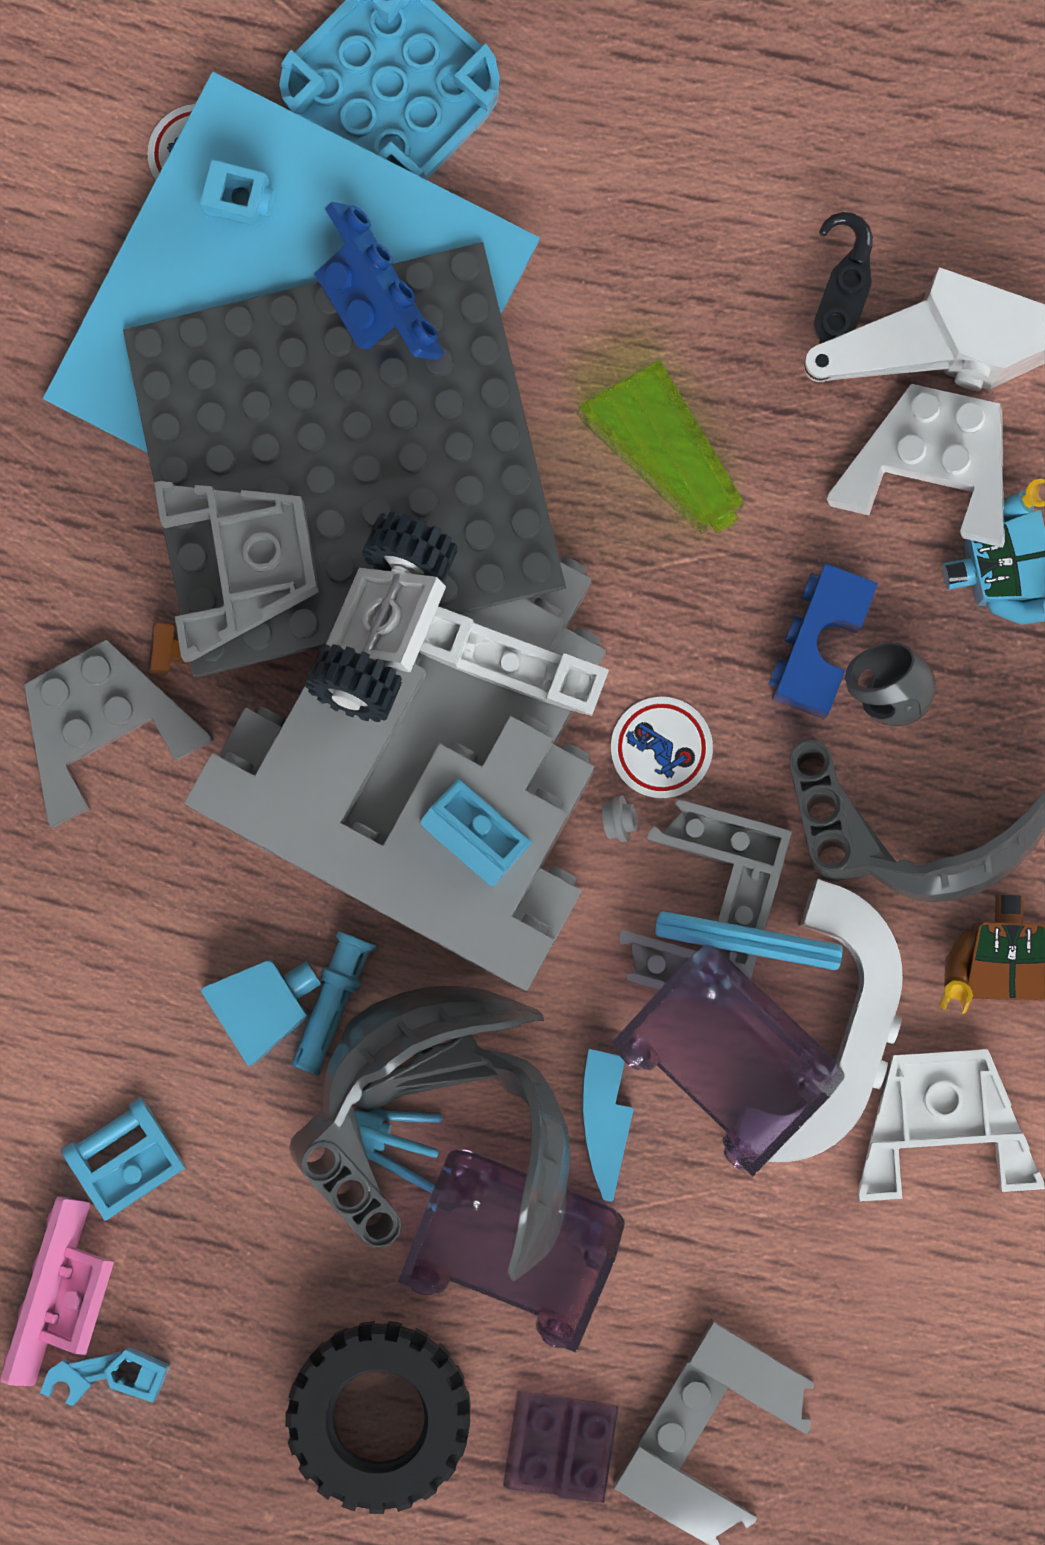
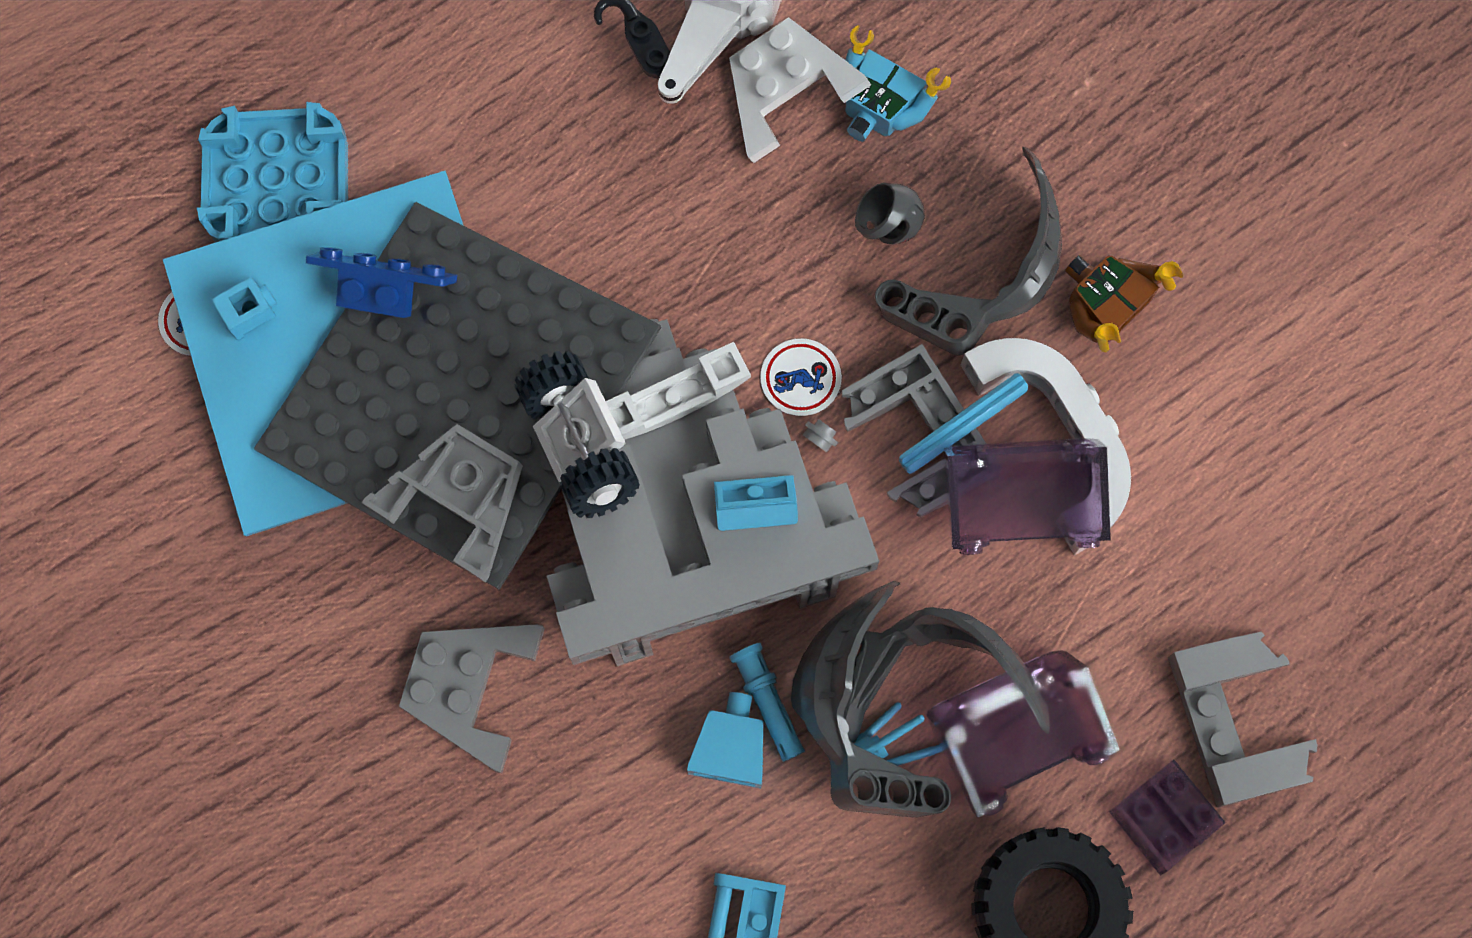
camera: 45 degrees left, 10 degrees down
dark orange tile [148,622,191,676] -> none
clear neon green slope [578,360,744,534] -> none
medium azure slope [582,1049,634,1202] -> none
blue arch [768,563,878,719] -> none
white wing [857,1049,1045,1201] -> none

